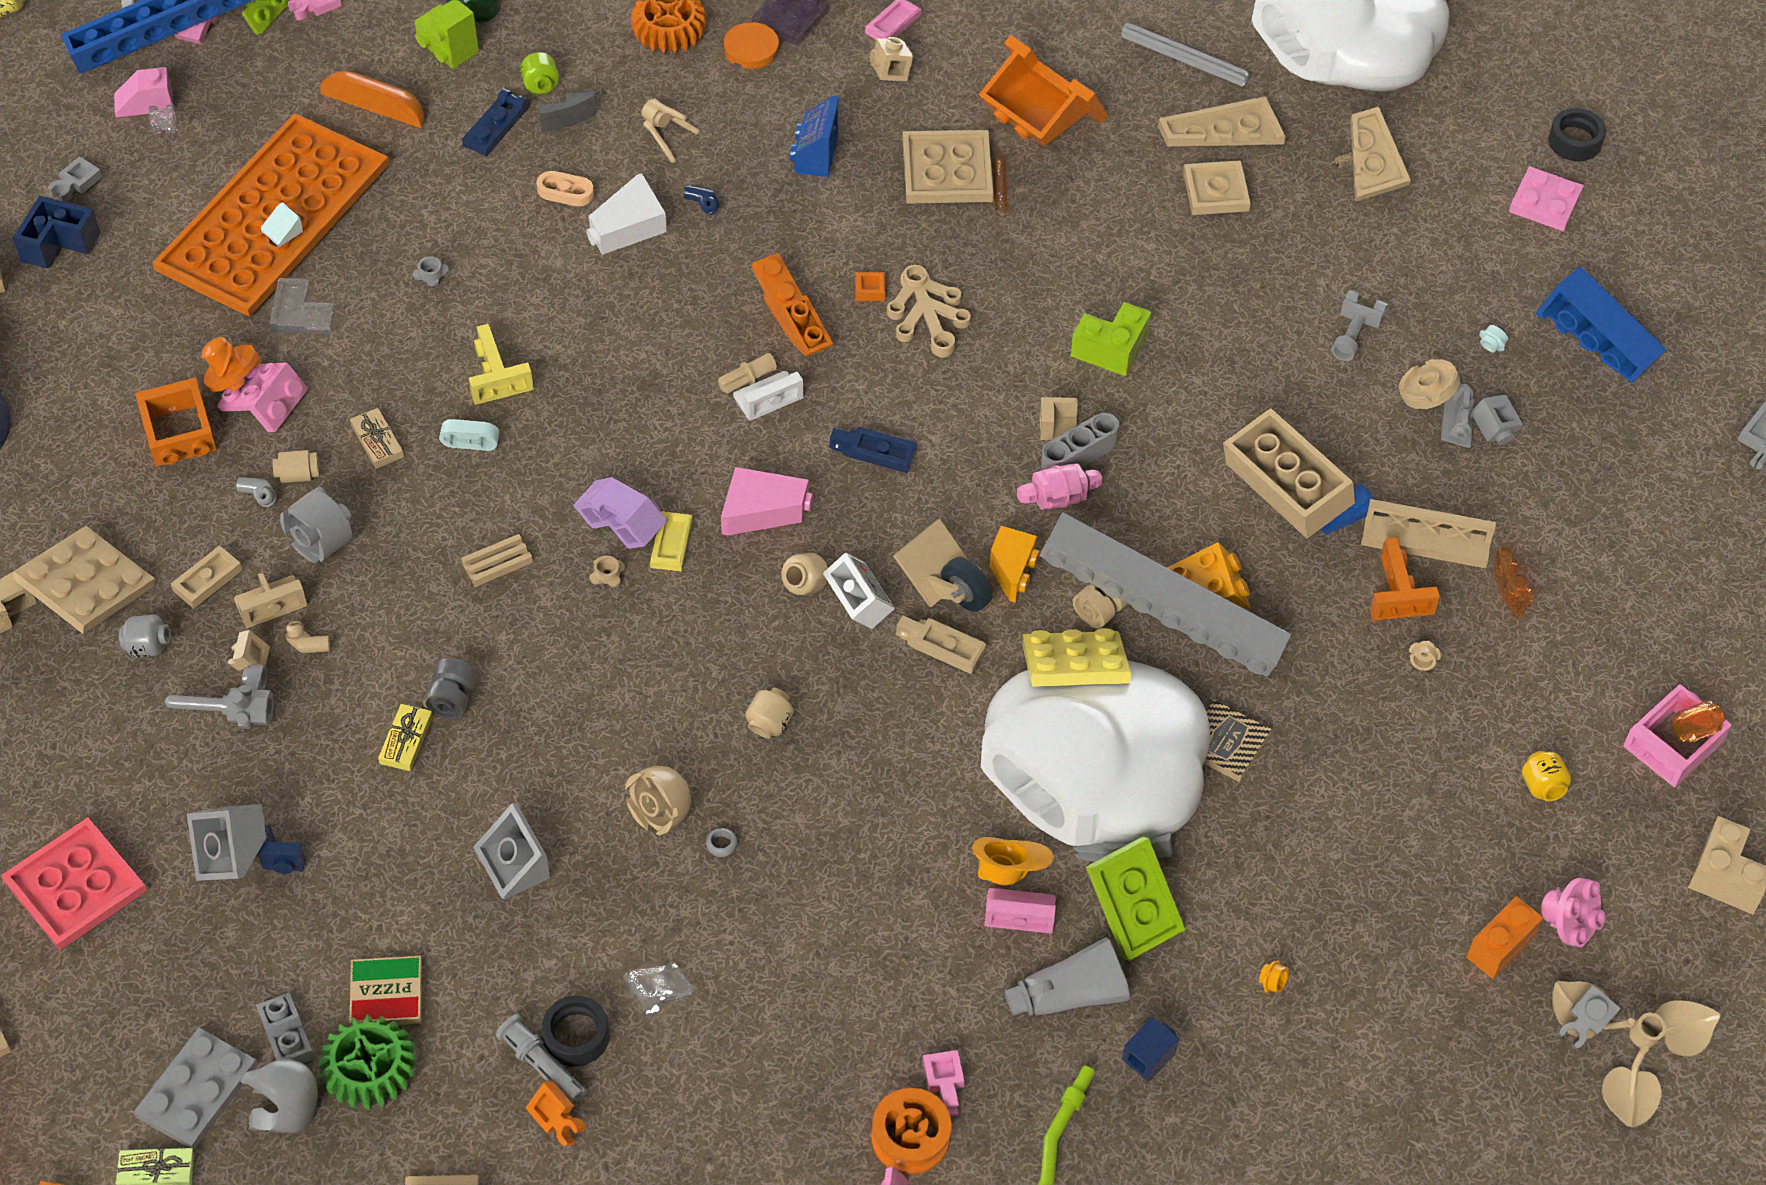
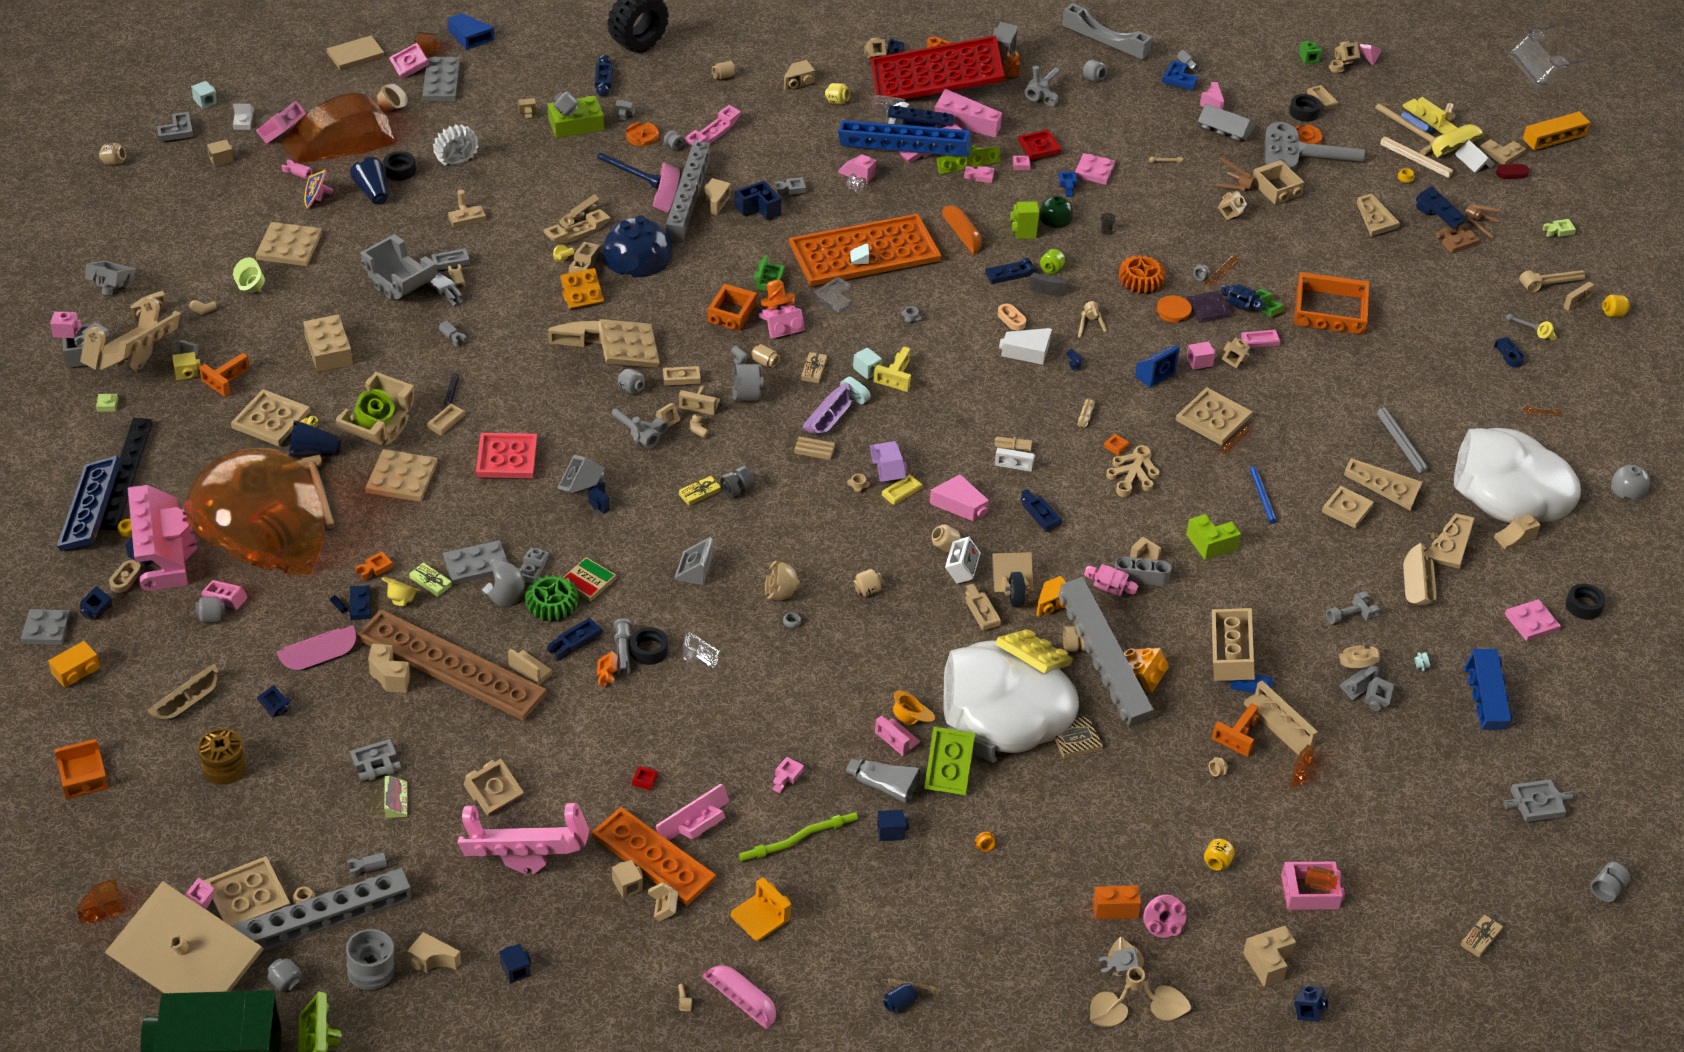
camera: 40 degrees right, 10 degrees down
orange slope [751,253,833,357] -> none
orange wheel [871,1088,952,1174] -> none
orange windscreen [978,35,1108,147] -> none
none -> dark blue hinge [547,618,602,661]
none -> bright green bracket [754,255,785,291]
none -> lavender brick [803,383,851,434]
none -> light aqua brick [853,347,882,380]
none -> tan axle [1078,399,1095,428]
none -> bright pink brick [1187,341,1216,370]
none -> blue bar [1249,466,1277,524]
none -> tan brick [1403,543,1436,606]
none -> tan arch [1494,515,1540,550]

